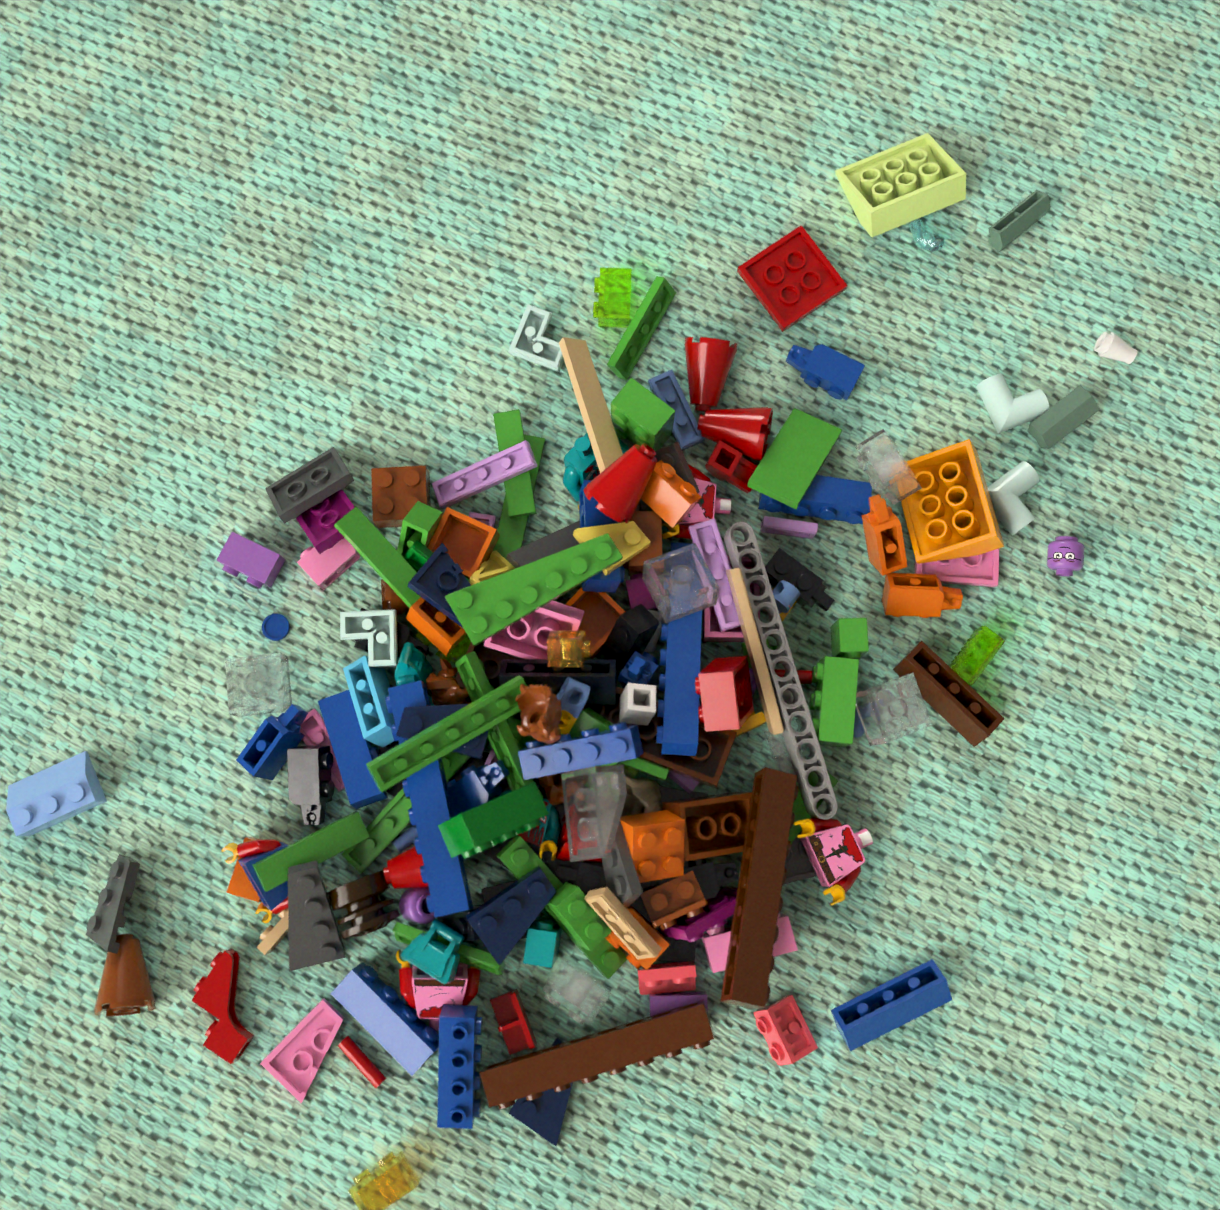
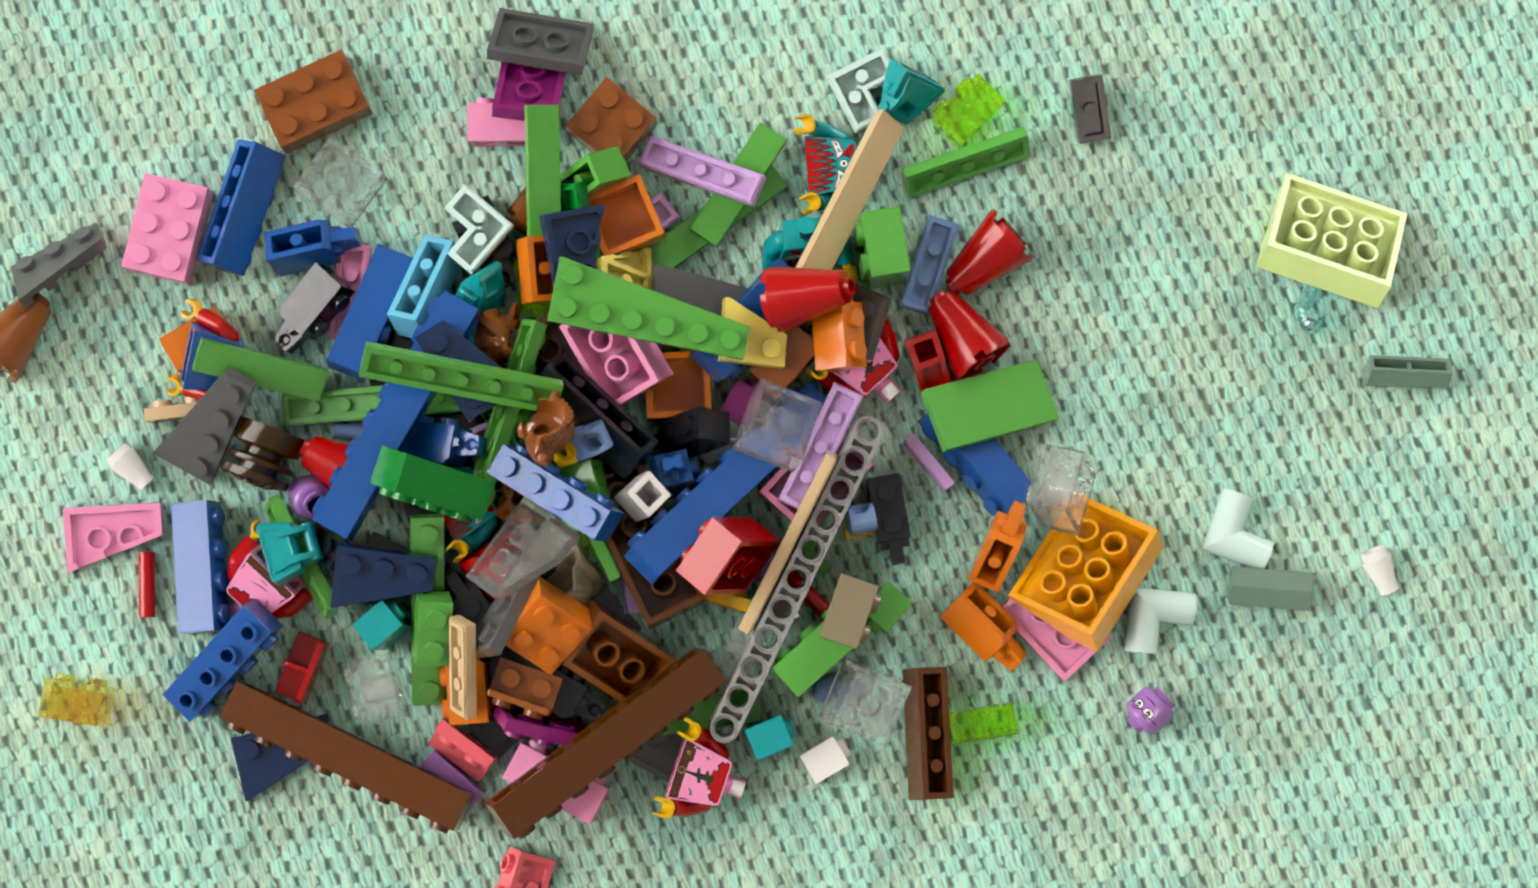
camera: 40 degrees right, 5 degrees up
light blue slope [6,751,107,836] -> none
red arch [191,949,255,1064] -> none
medium lavender brick [217,532,286,589] -> none
blue piece [262,614,290,641] -> none
clear yellow brick [547,630,590,667] -> none
red plate [737,225,848,332] -> none
blue hinge [785,344,865,400] -> none
none -> white cone [106,443,155,491]
none -> bright pink brick [121,173,214,286]
none -> blue brick [196,139,286,276]
none -> dark orange brick [254,49,373,154]
none -> teal brick [745,714,797,761]
none -> torso [793,114,857,215]
none -> white brick [799,736,851,784]
none -> dark tan brick [819,573,882,649]
none -> teal piece [878,59,945,124]
none -> black hinge [1069,74,1111,144]

